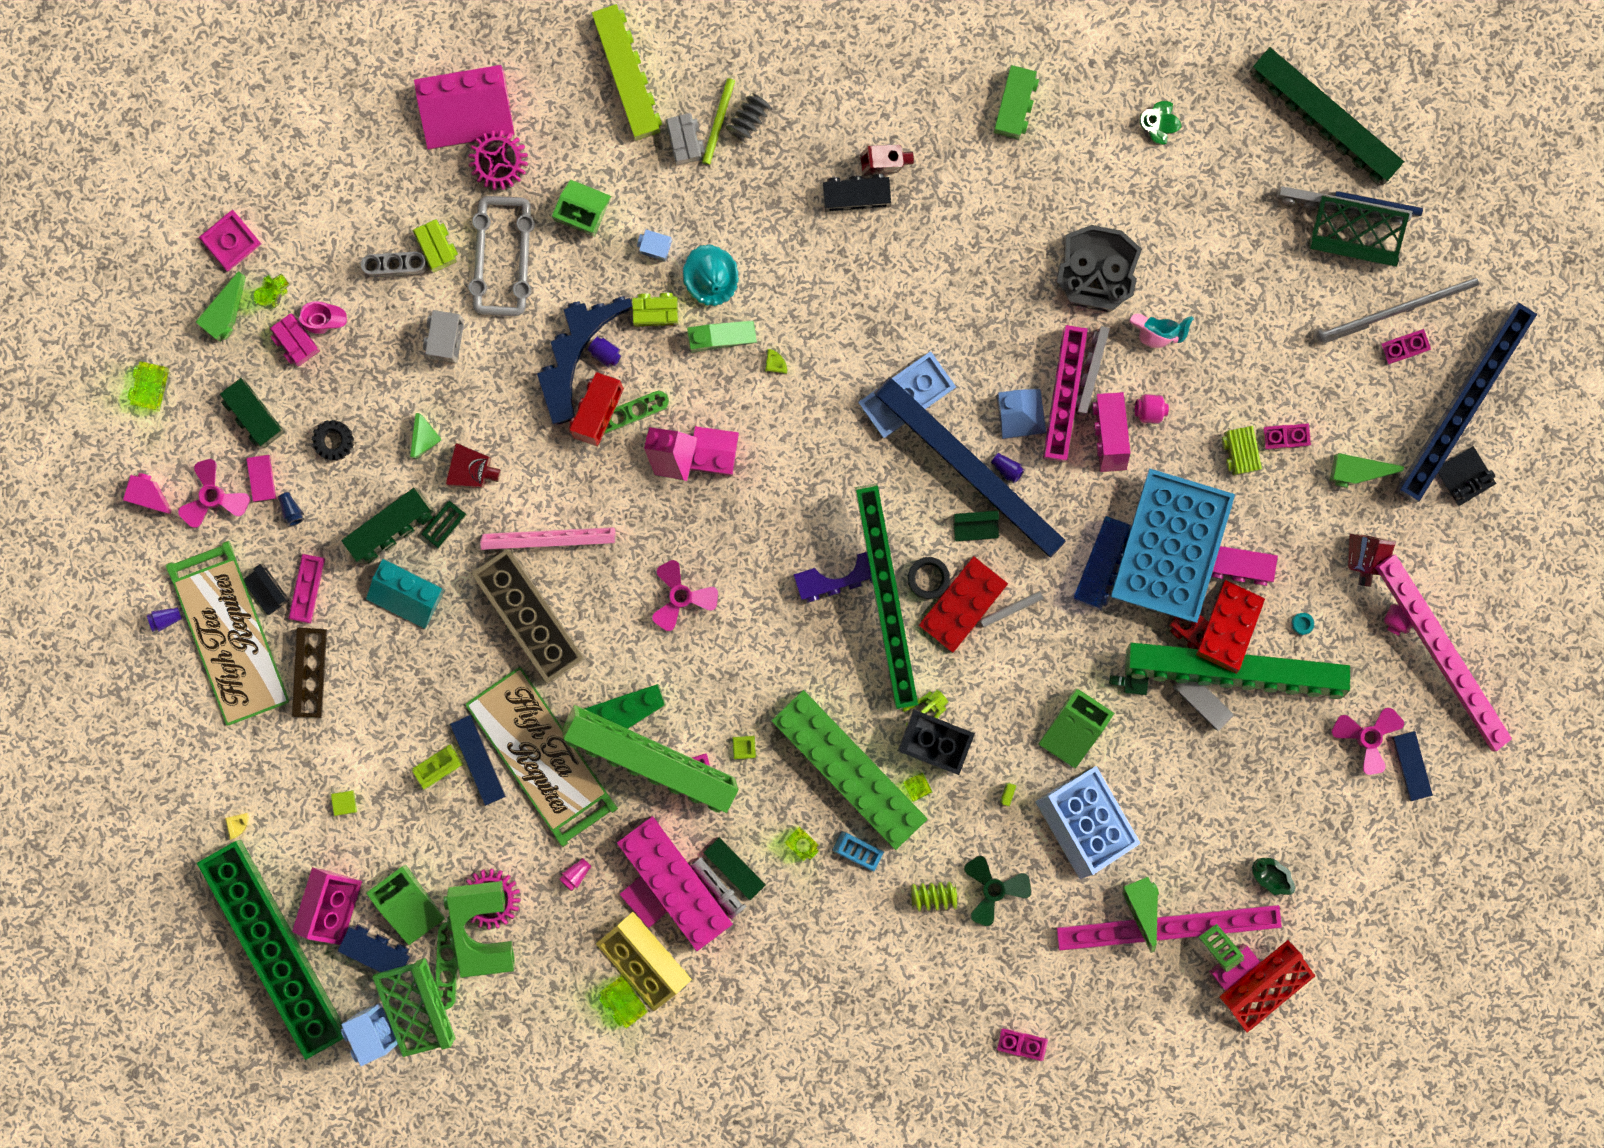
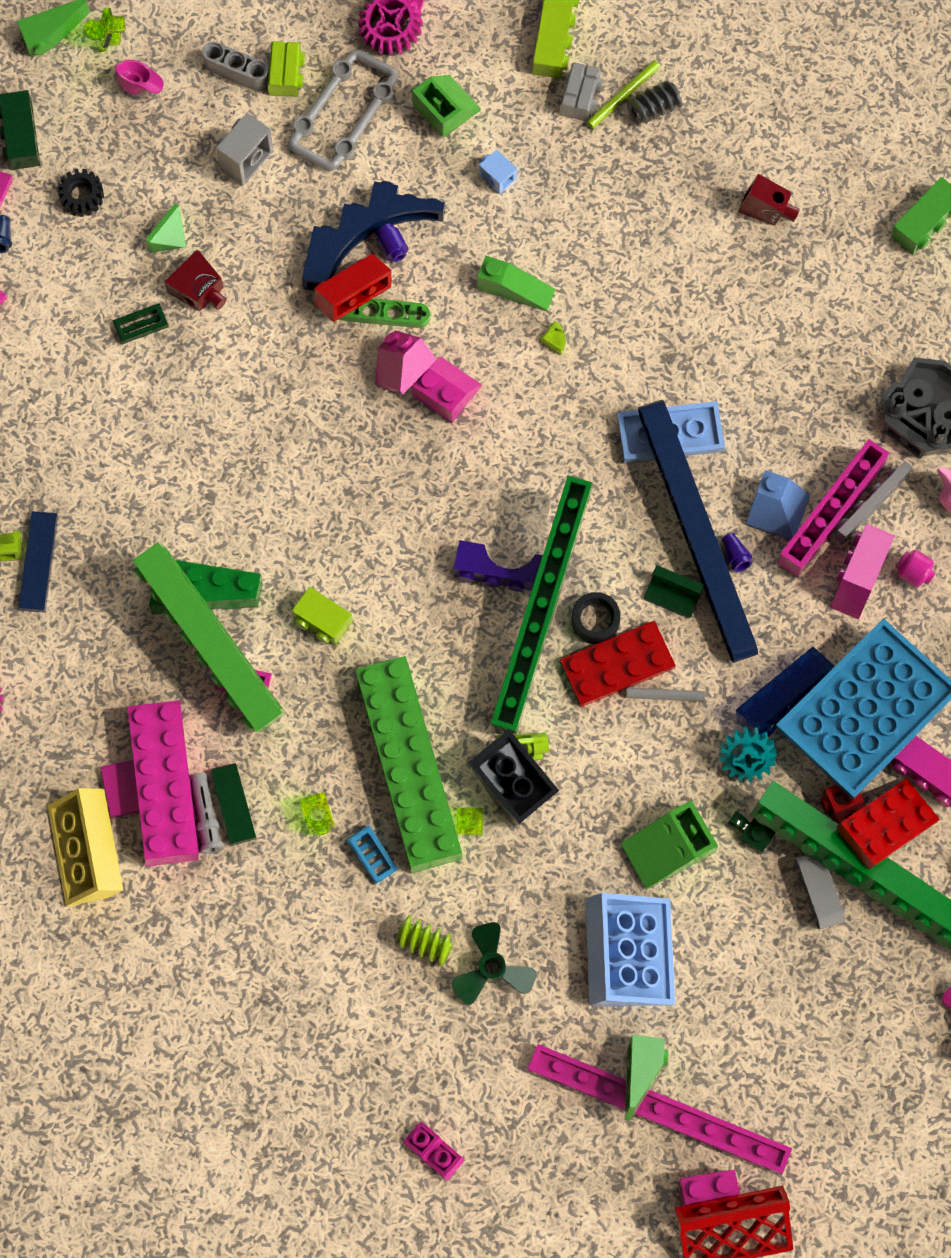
camera: 30 degrees right, 15 degrees down
dark pink brick [270,313,320,366] -> none
dark green brick [341,487,435,565] -> none
teal slope [366,559,446,629] -> none
flag [466,667,618,847] -> none
dark tan brick [471,548,586,684] -> none
bright pink tile [480,527,616,550] -> none
dark pink cone [559,858,591,891] -> none
clear neon green brick [599,975,648,1028] -> none
lime brick [632,293,679,327] -> none
dark pink piece [652,560,718,631] -> none
teal piece [683,244,739,306] -> none
lime tile [732,736,756,759] -> none
black brick [823,174,891,212] -> none
lime tile [1000,782,1017,807] -> none
bright green slope [1199,924,1244,973] -> none
dark green arm [1252,858,1296,895] -> none
none -> lime brick [292,586,353,646]
none -> teal gear [719,727,777,783]

